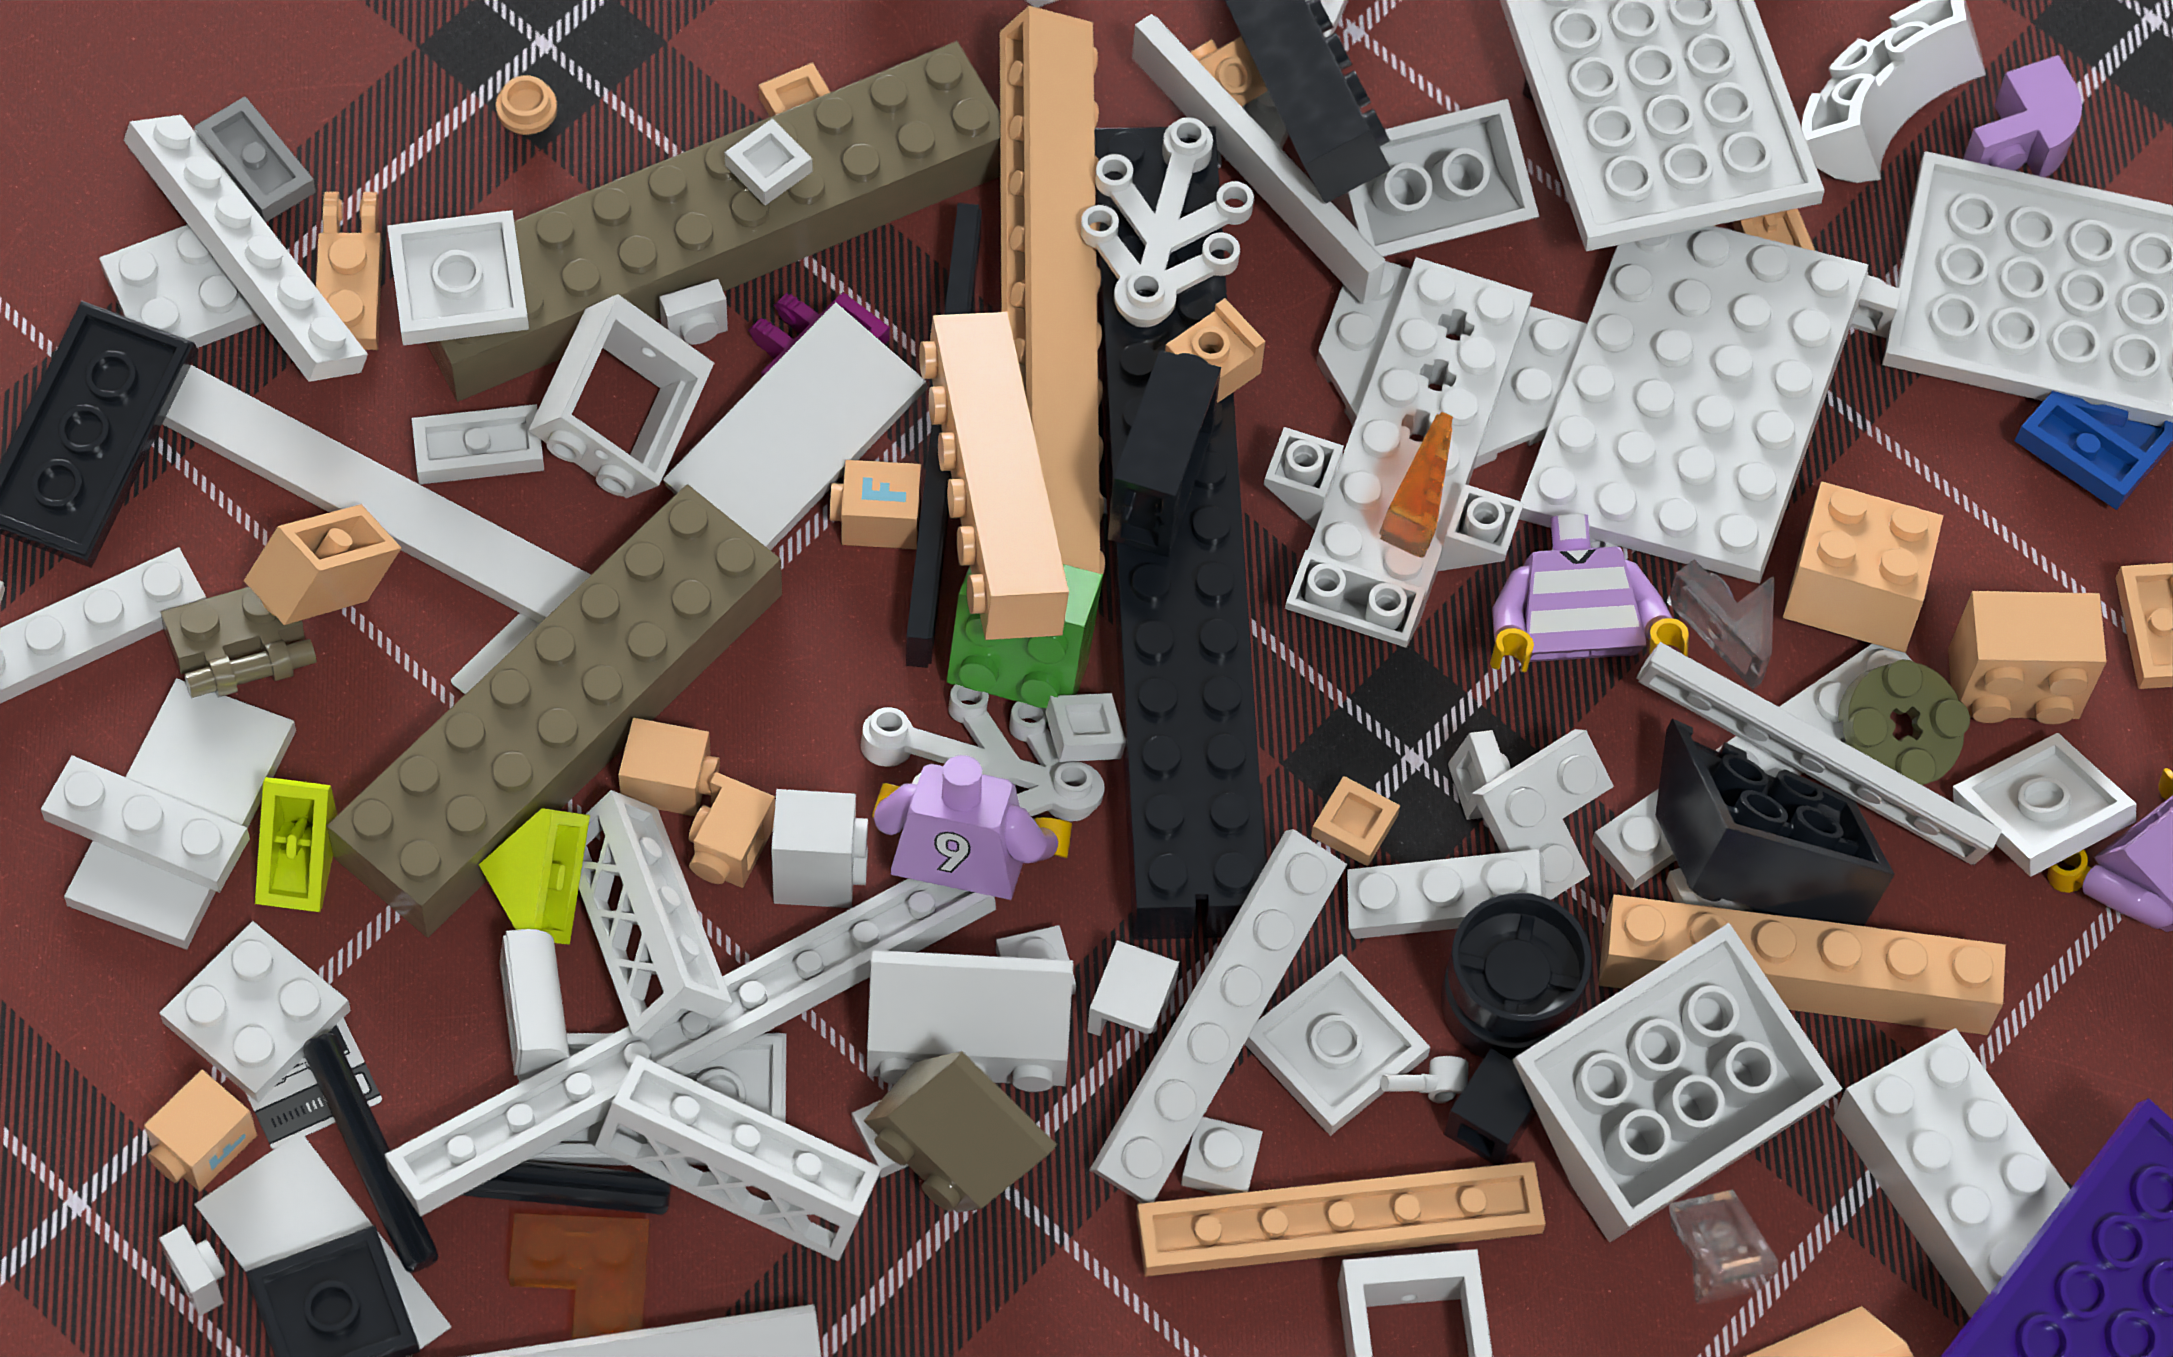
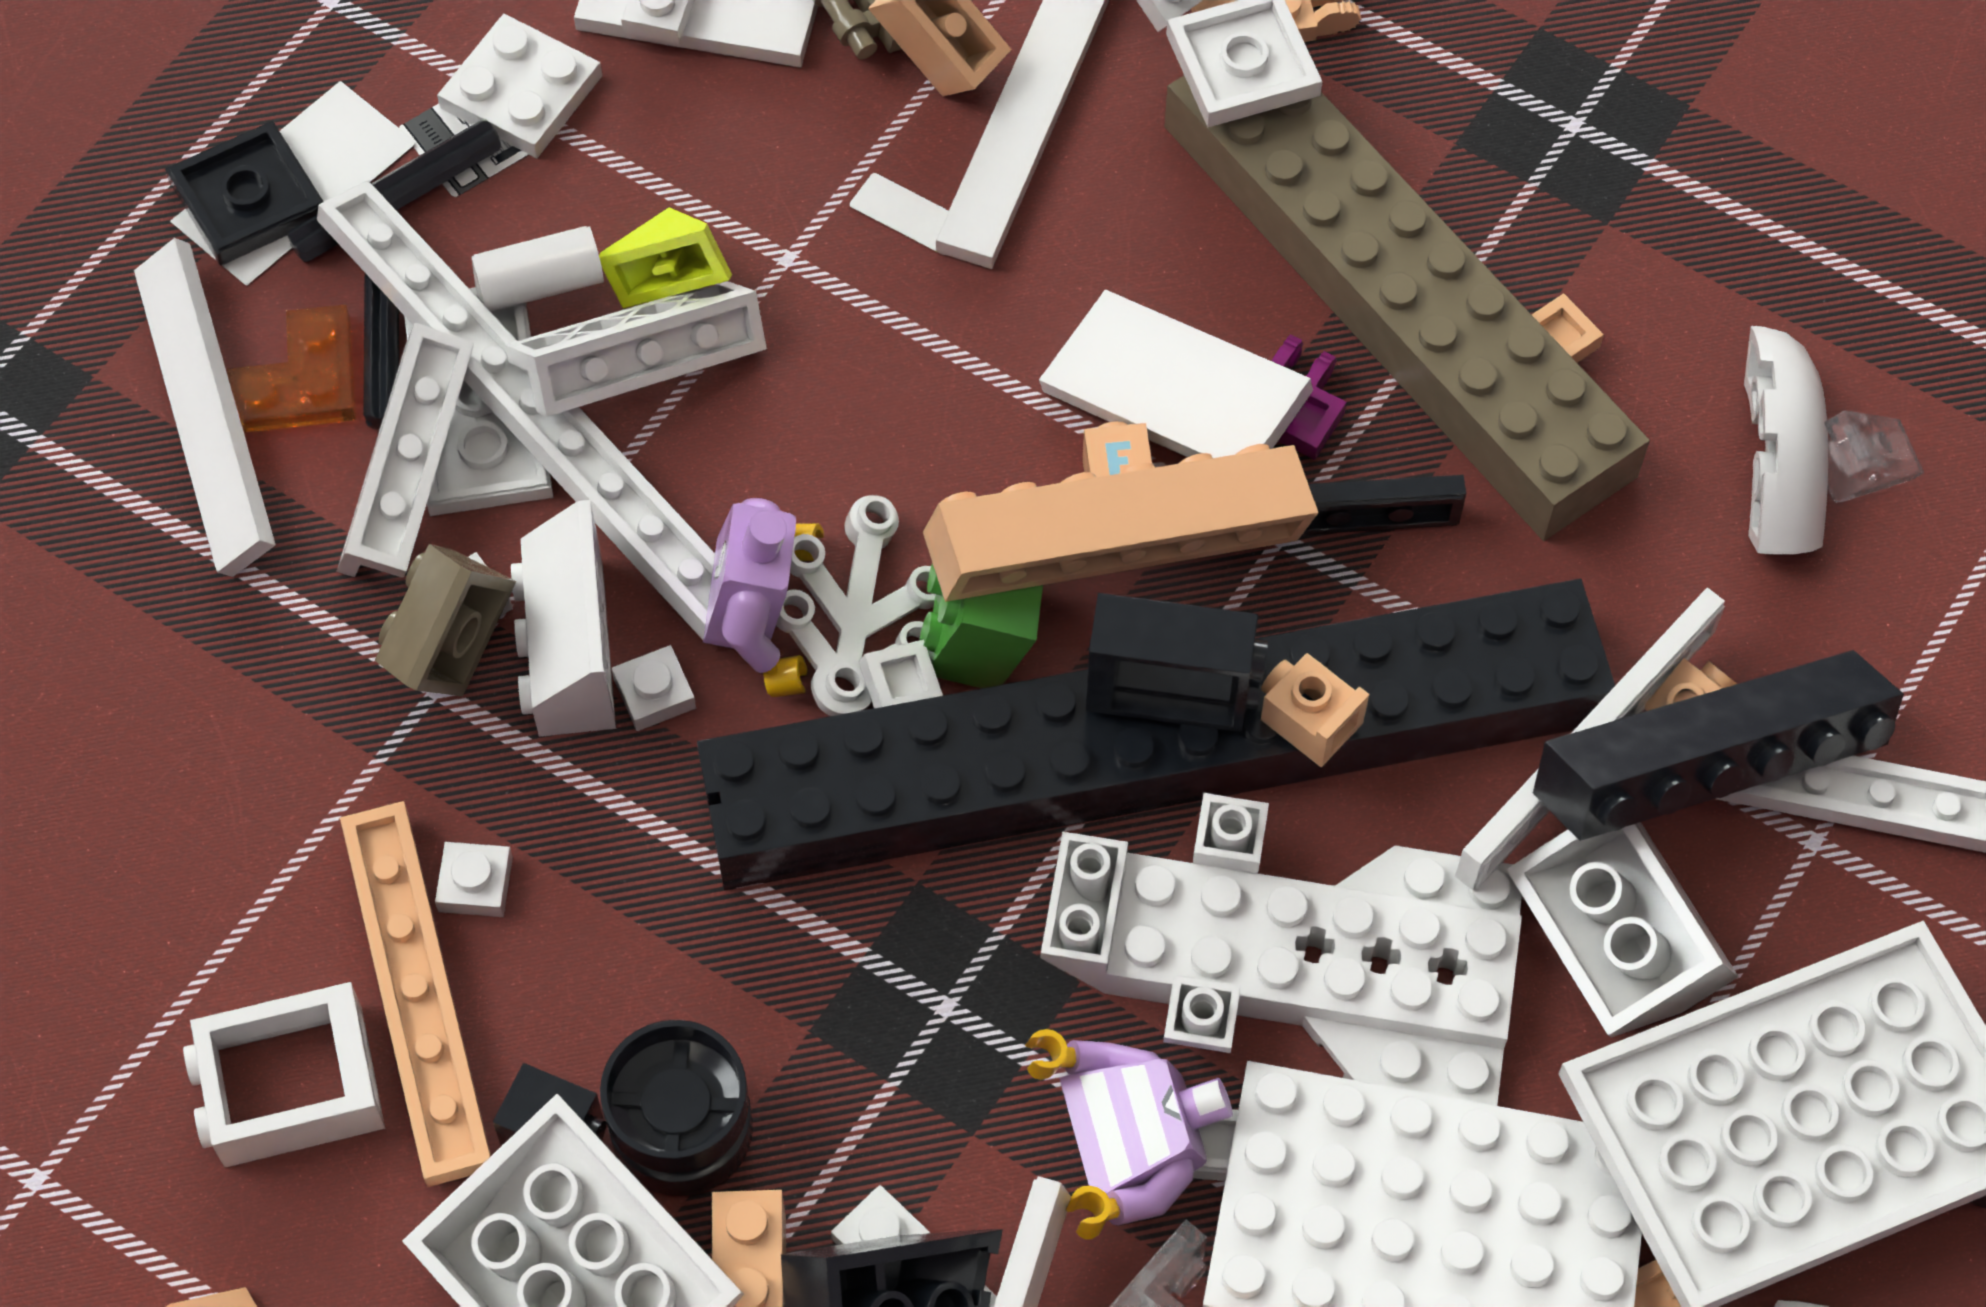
camera: 85 degrees right, 0 degrees up
light nougat brick [144,1069,257,1192] -> none
white plate [159,1225,226,1316] -> none
neon yellow slope [255,777,338,912] -> none
dark tan brick [327,484,782,938] -> none
white plate [412,404,545,485] -> none
light nougat plate [496,75,557,135] -> none
white window [528,294,714,498] -> none
light nougat brick [618,718,720,817] -> none
white plate [659,279,728,345] -> none
light nougat brick [689,772,775,888] -> none
white plate [725,119,812,205] -> none
white brick [772,789,868,908] -> none
light nougat brick [1000,6,1105,574] -> none
white plant [1081,117,1254,327] -> none
white panel [1087,940,1179,1036] -> none
white plate [1090,829,1347,1203] -> none
white plate [1244,954,1430,1136] -> none
light nougat plate [1311,776,1400,866] -> none
white plate [1347,849,1546,939] -> none
clear orange slope [1379,411,1453,558] -> none
white hand [1380,1056,1469,1103] -> none
white plate [1448,730,1511,820] -> none
white plate [1472,729,1614,900] -> none

